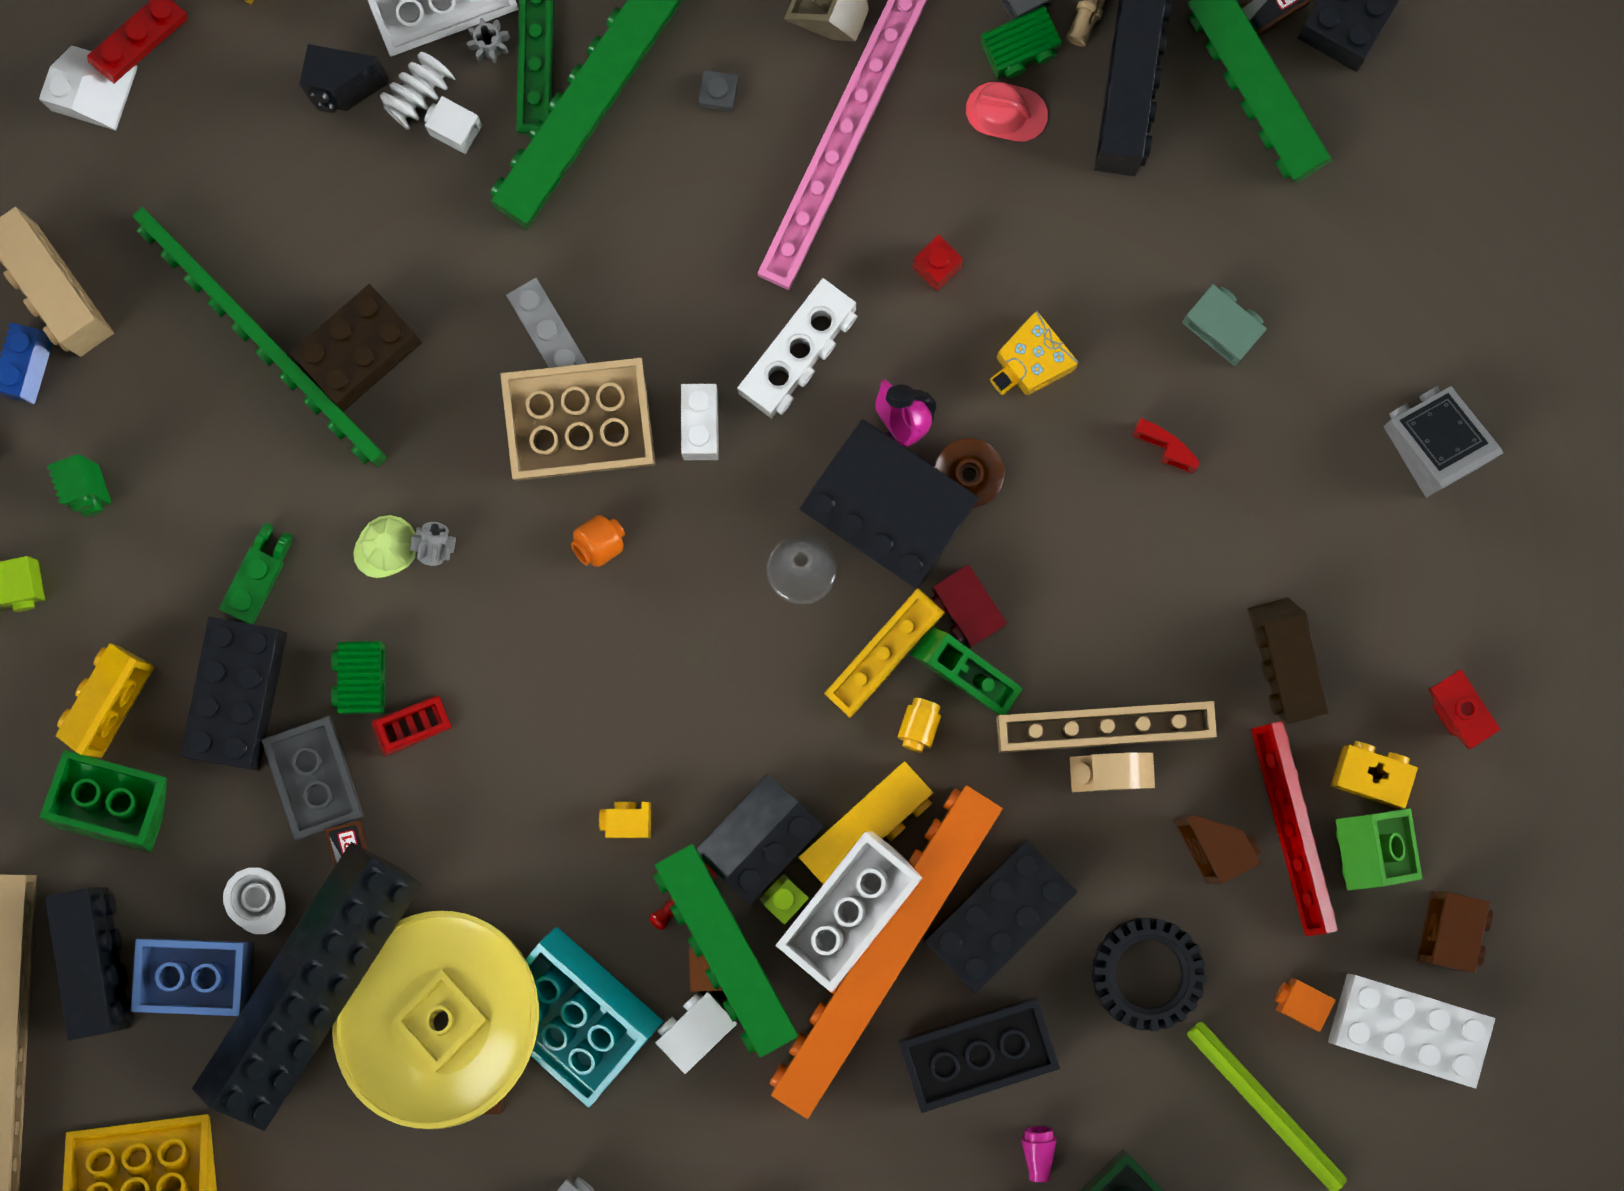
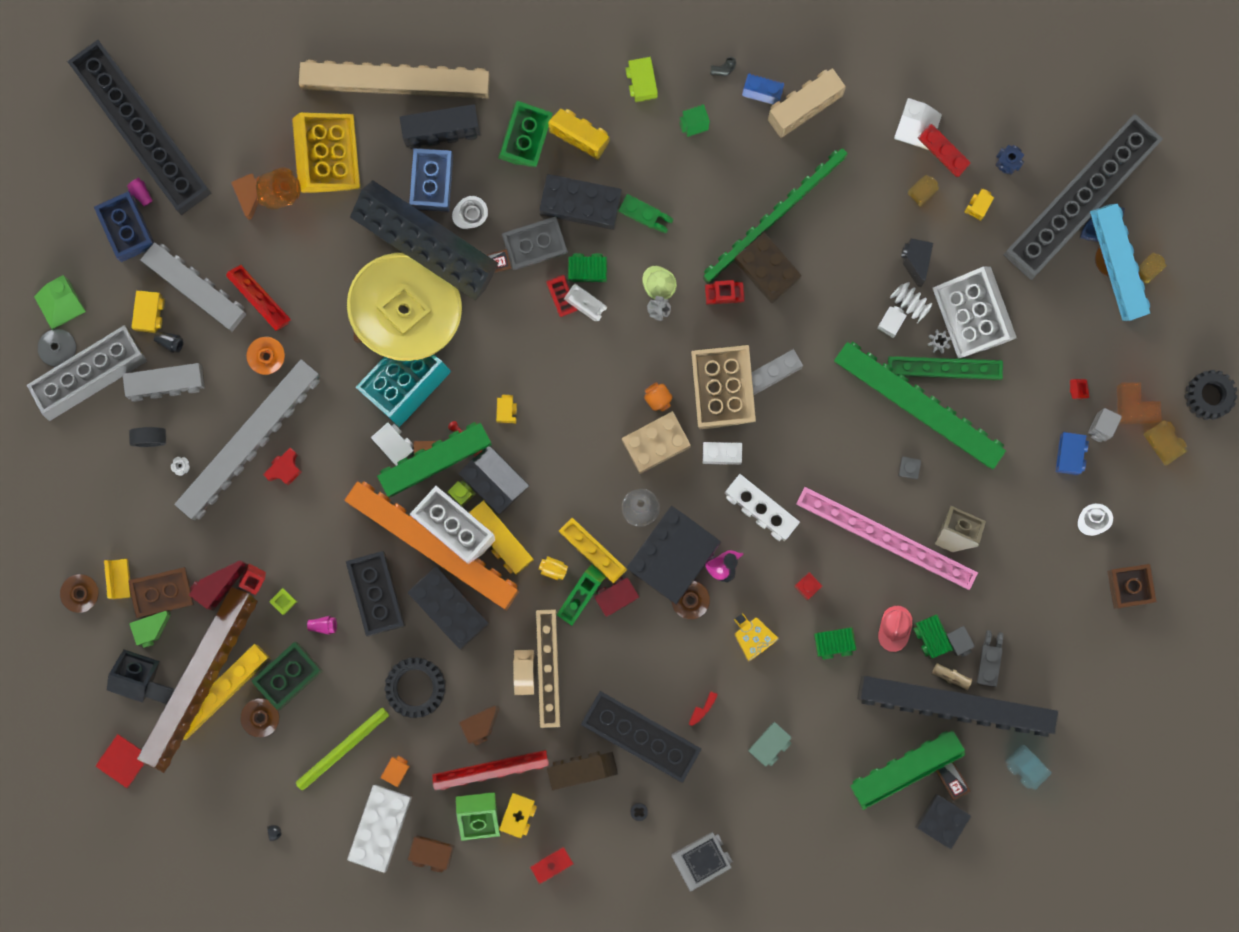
camera: 90 degrees right, 0 degrees up
none -> white hinge [564,283,607,321]
none -> black brick [581,691,702,783]
none -> tan brick [622,411,691,474]
none -> black bush [630,803,648,821]
none -> red brick [705,280,744,305]
none -> green brick [813,627,857,660]
none -> clear yellow brick [908,174,939,207]

